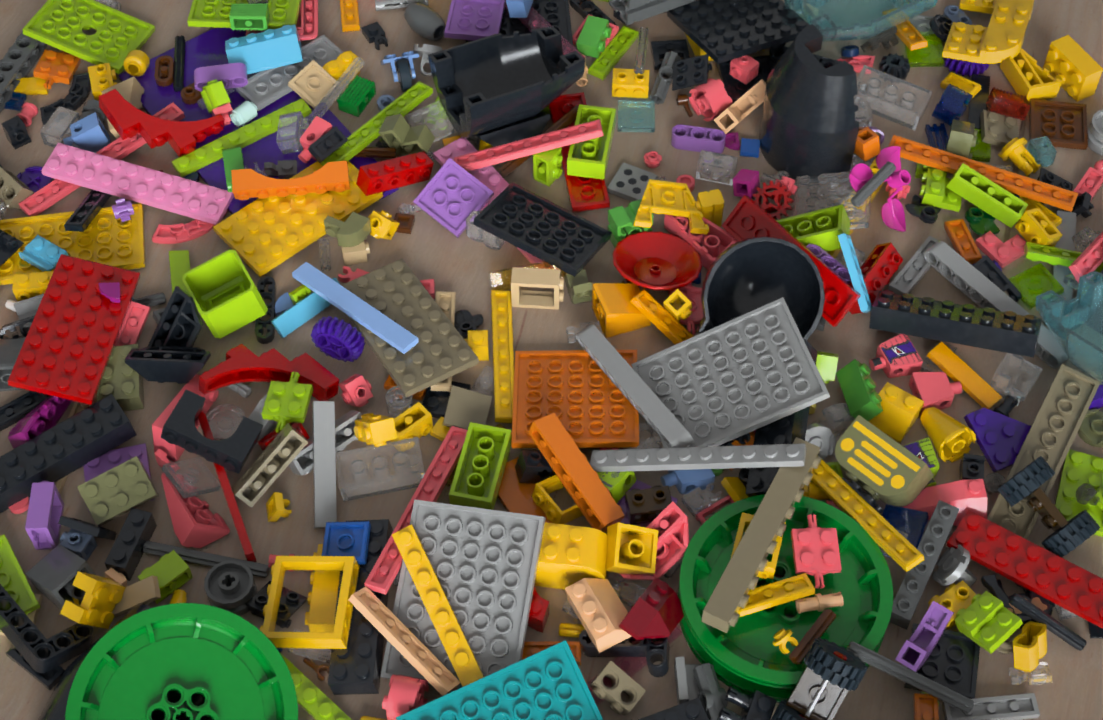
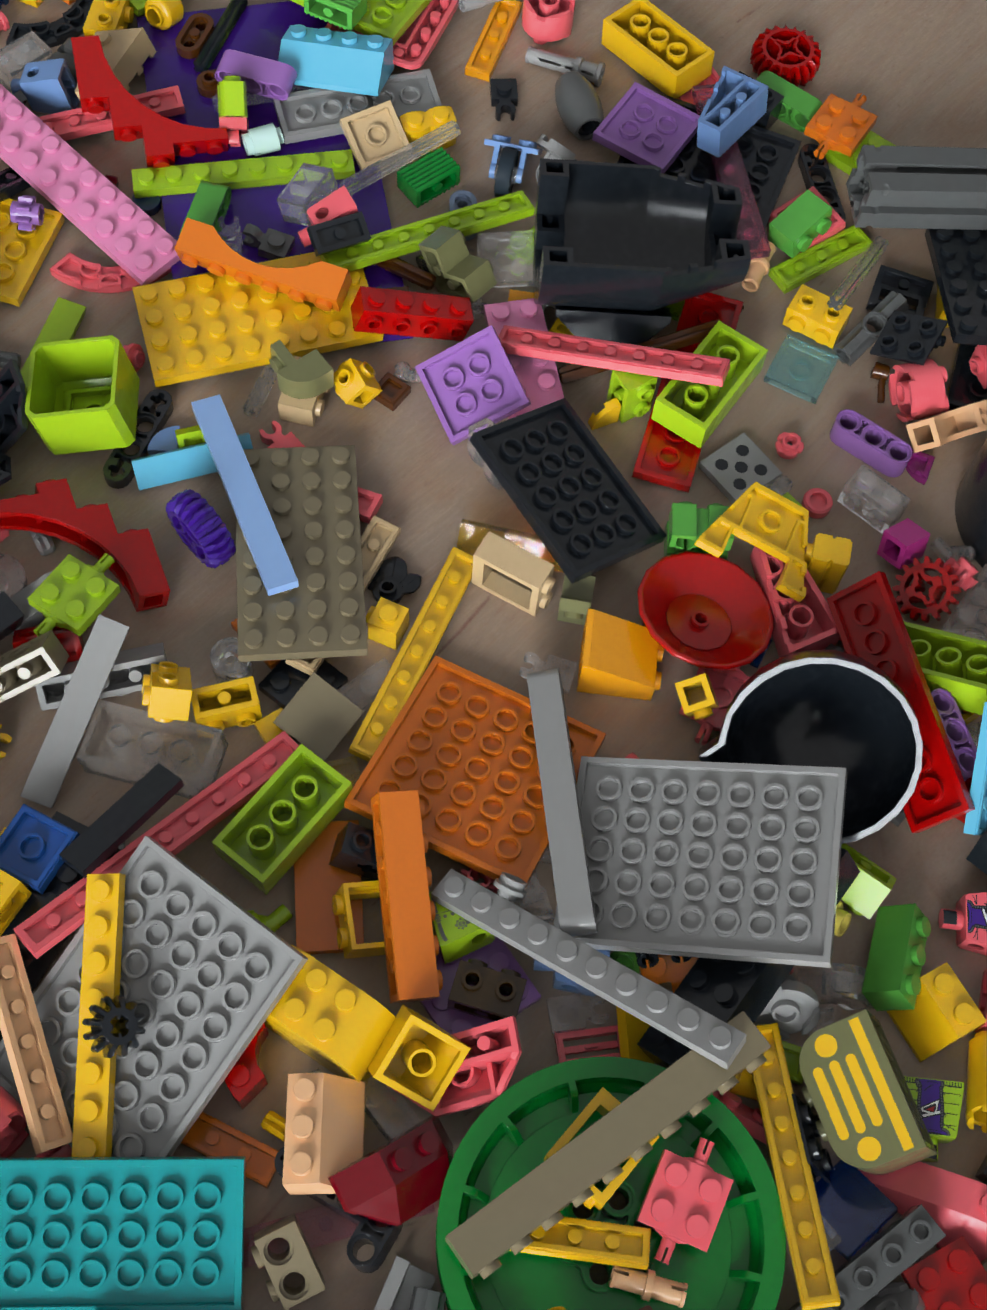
camera: 20 degrees right, 10 degrees up
coral brick [338,374,373,407] -> none
light orange tile [630,289,694,345] -> none
blue tile [740,138,760,158] -> none
none -> black tile [59,763,184,878]
none -> black gear [82,995,146,1058]
none -> light grey plate [493,872,527,901]
none -> yellow tile [588,398,621,430]

